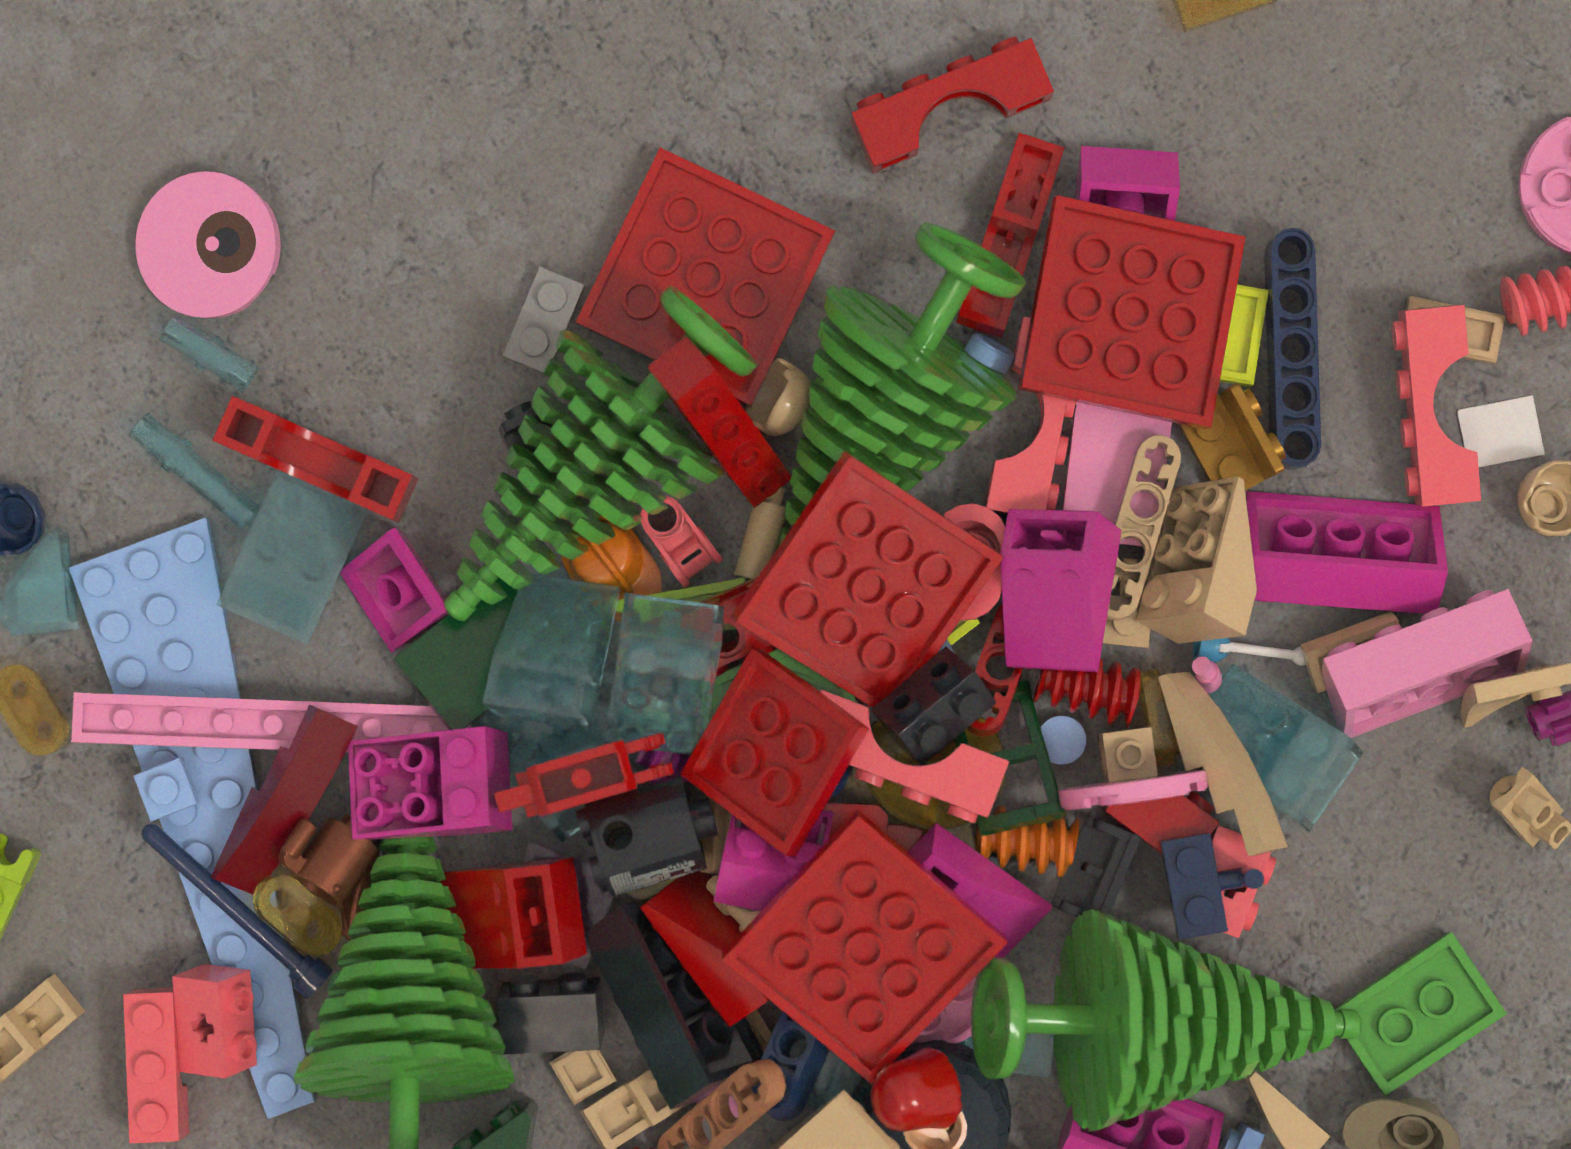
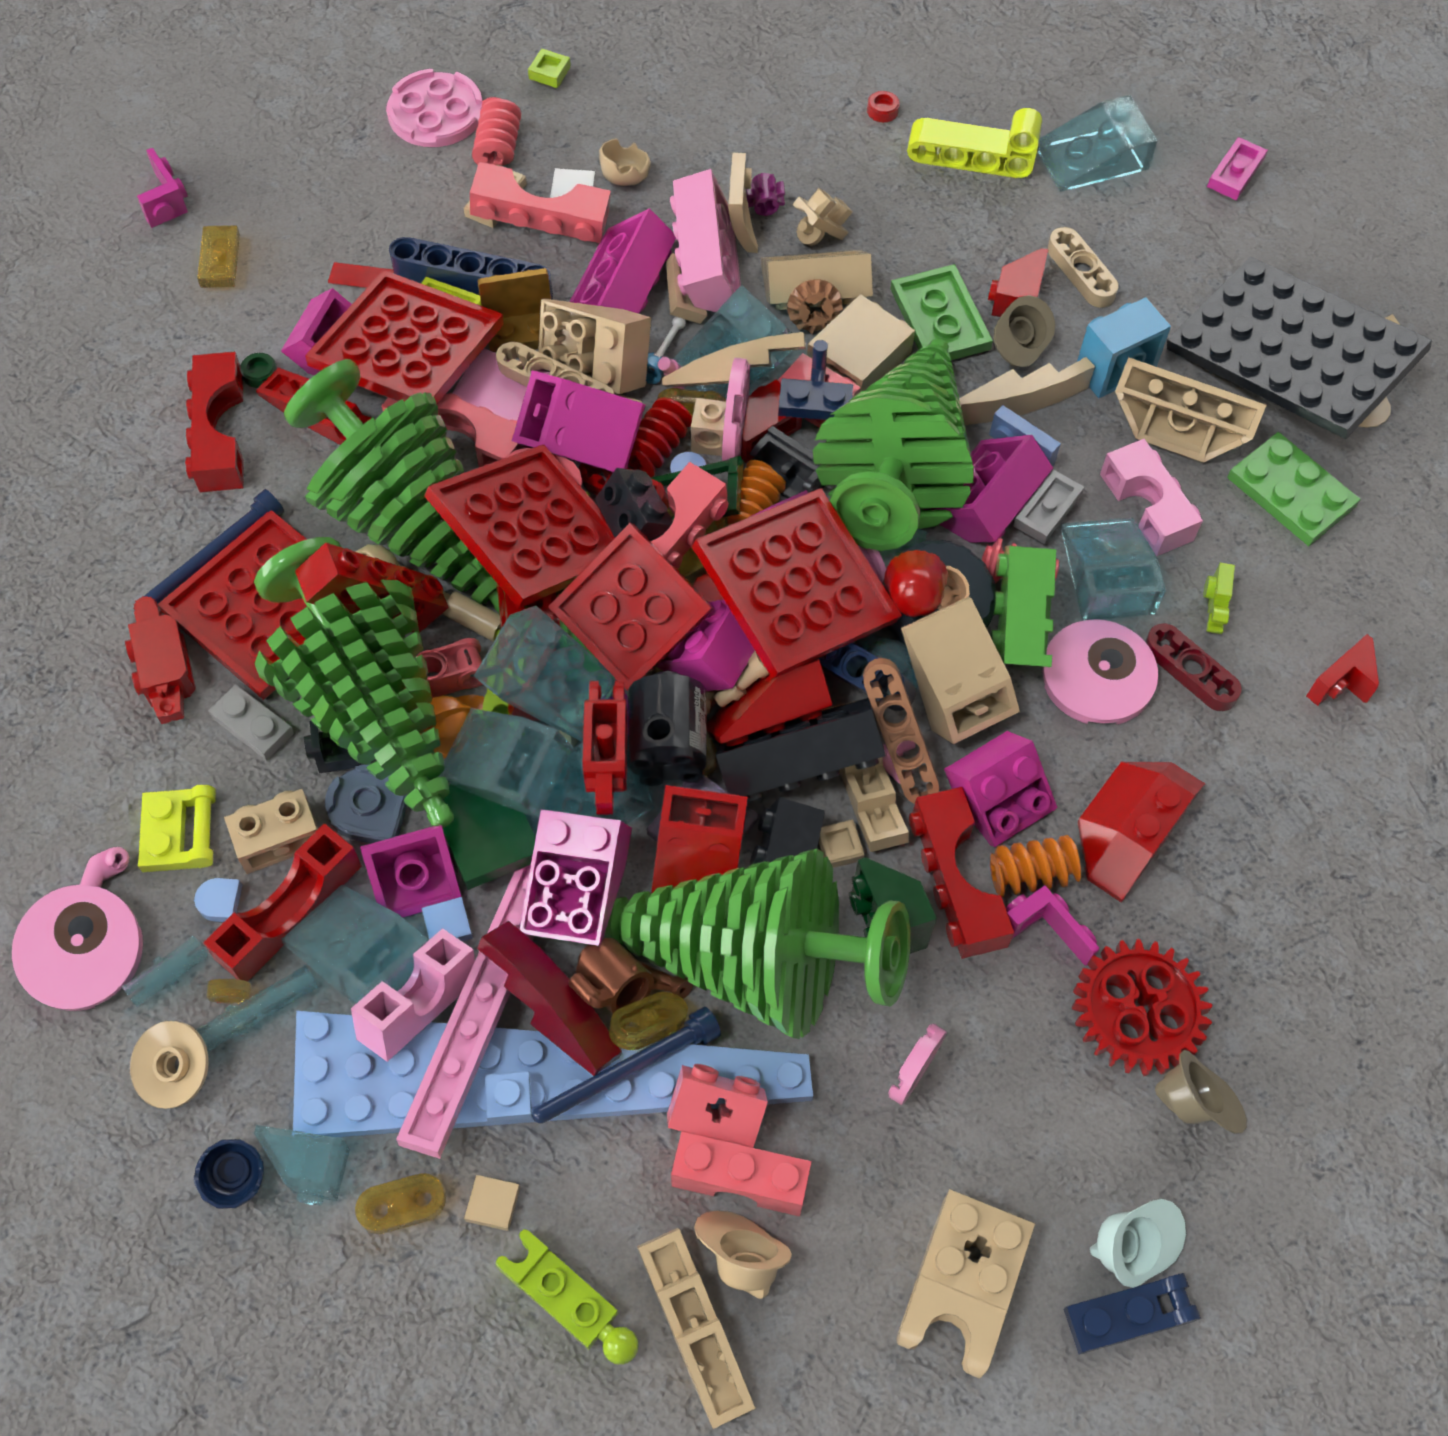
camera: 75 degrees left, 25 degrees down
none -> bright pink arm [80,847,130,888]
none -> red hinge [125,596,196,724]
none -> tan dish [130,1021,209,1109]
none -> neon yellow plate [138,785,216,873]
none -> dark blue piece [144,489,284,604]
none -> light blue tile [194,878,242,922]
none -> clear yellow tile [206,979,251,1004]
none -> tan brick [224,789,318,874]
none -> dark green tile [241,353,277,388]
none -> sand blue tile [325,765,408,843]
none -> red sticker [328,262,394,288]
none -> bright pink arch [351,928,475,1062]
none -> light blue tile [422,897,473,942]
none -> tan tile [464,1175,520,1231]
none -> tan piece [694,1211,792,1299]
none -> tan slope [761,250,873,310]
none -> nougat gear [787,279,843,334]
none -> tan brick [807,294,915,392]
none -> slope [988,248,1048,317]

